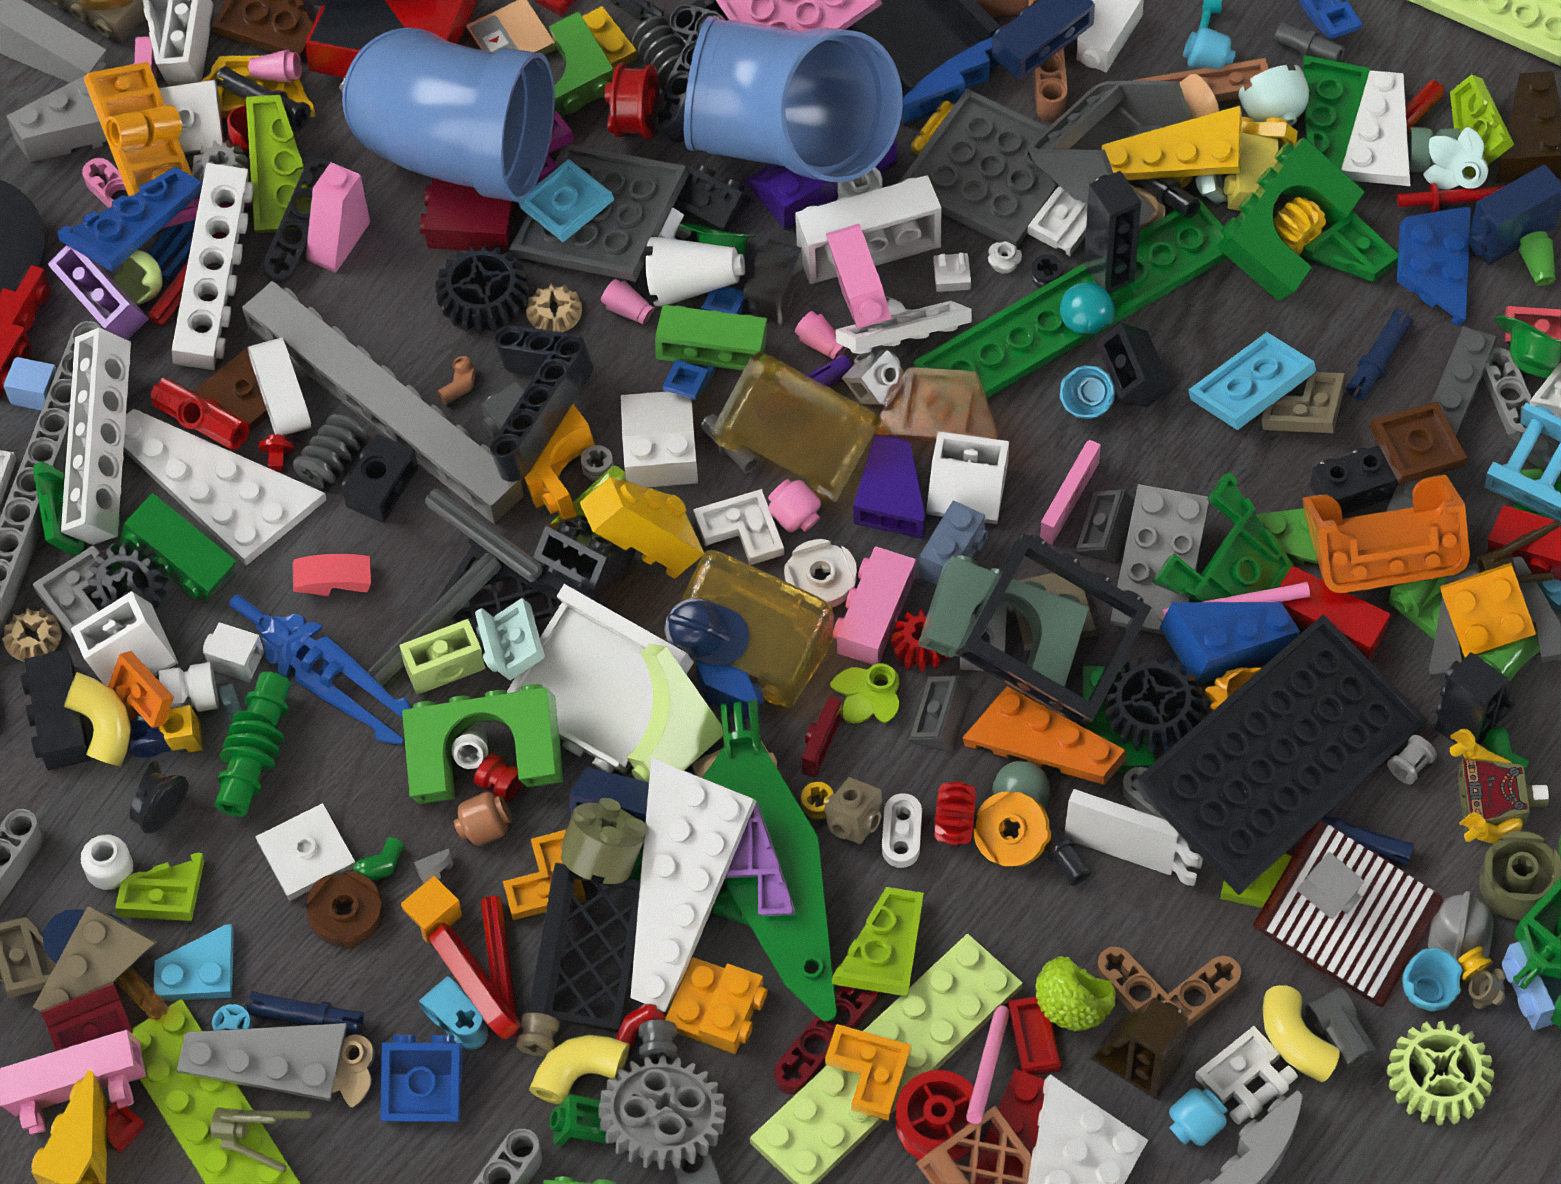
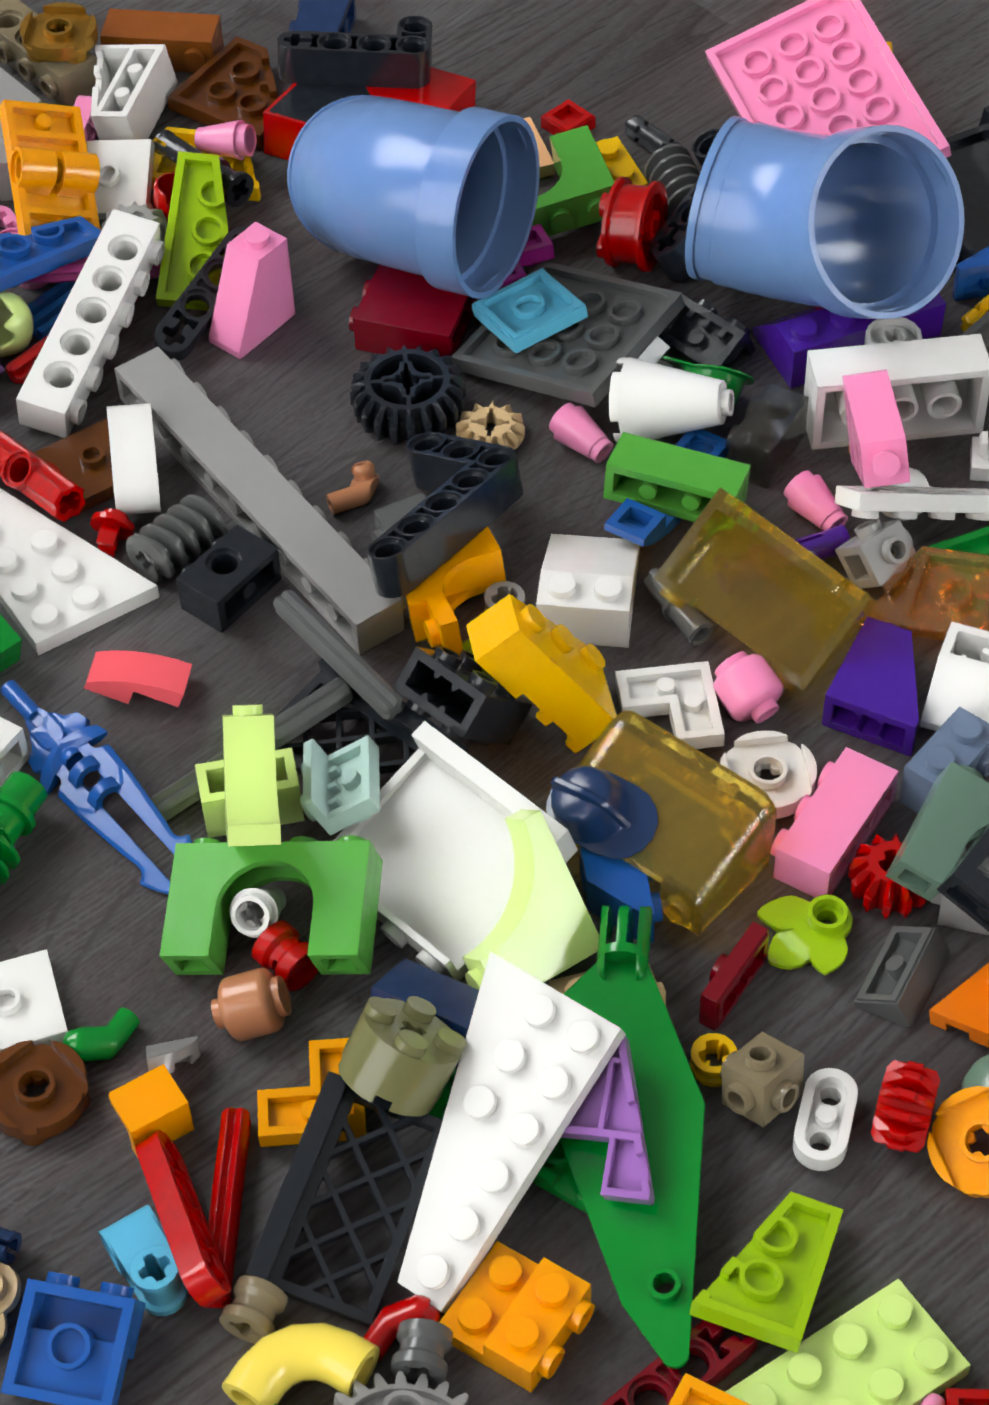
camera: 10 degrees right, 10 degrees down
none -> yellowish green arch [222,704,281,847]

